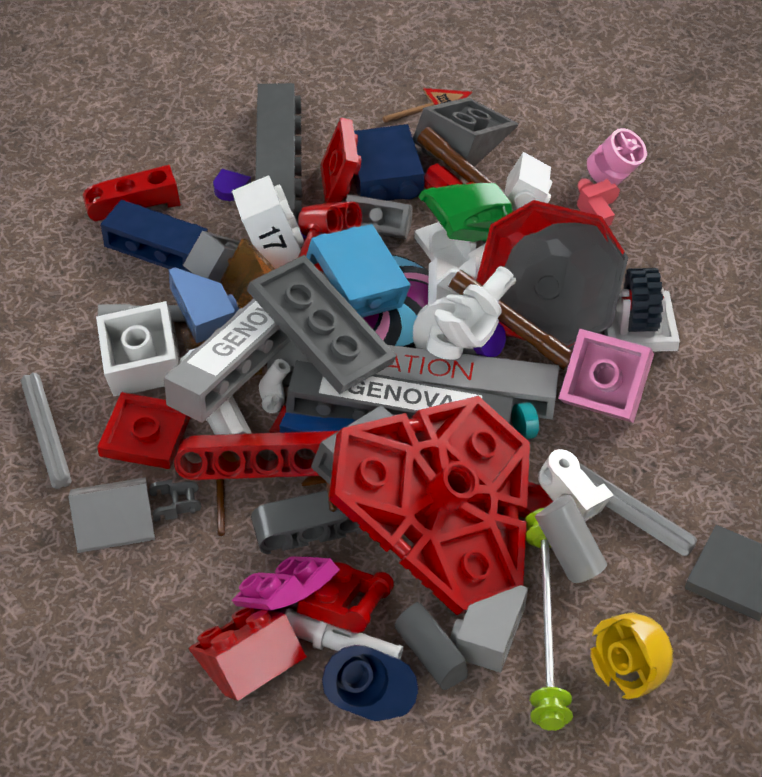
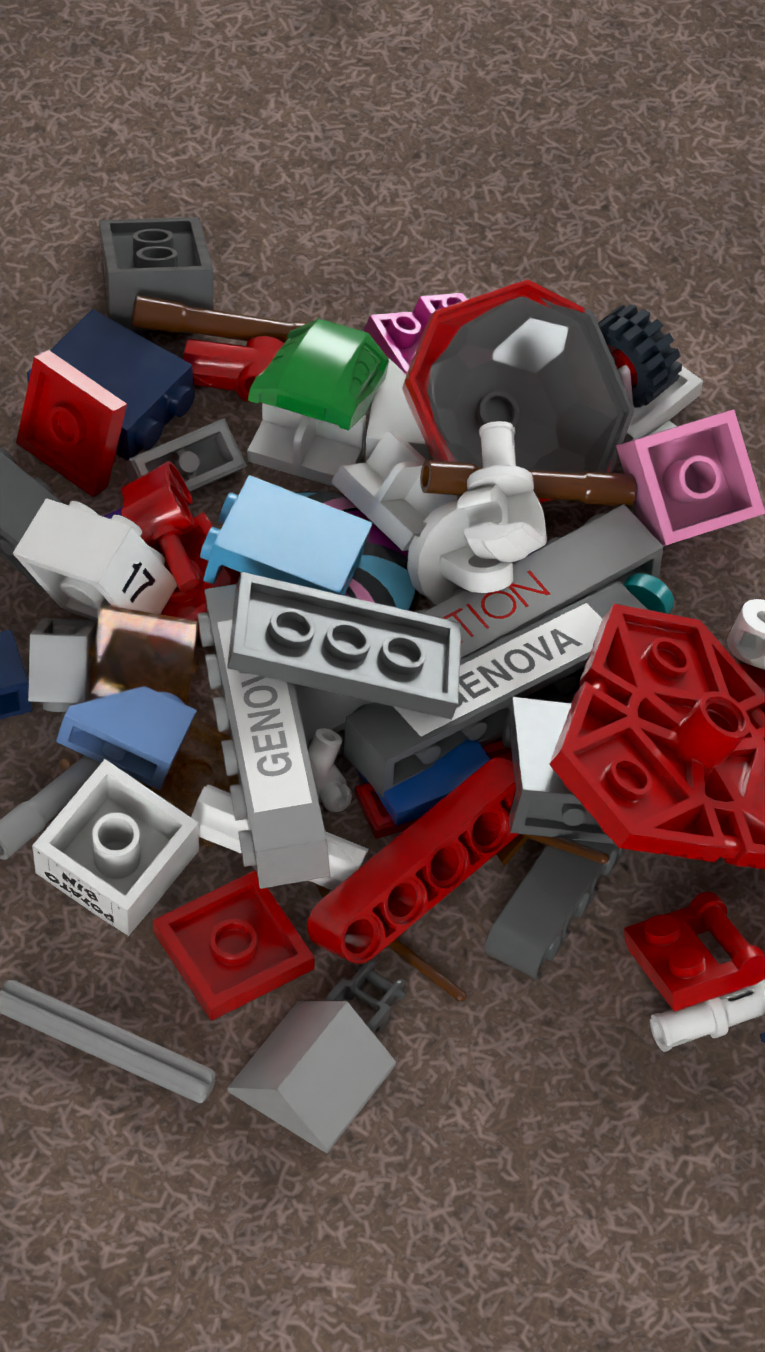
camera: 45 degrees left, 5 degrees up
slope [188,607,307,701] -> none
dark pink slope [231,556,340,610] -> none
medium nougat piece [383,88,472,122] -> none
white brick [504,152,553,211] -> none
coral piece [577,178,620,226] -> none
bright pink wheel [587,128,647,185] -> none

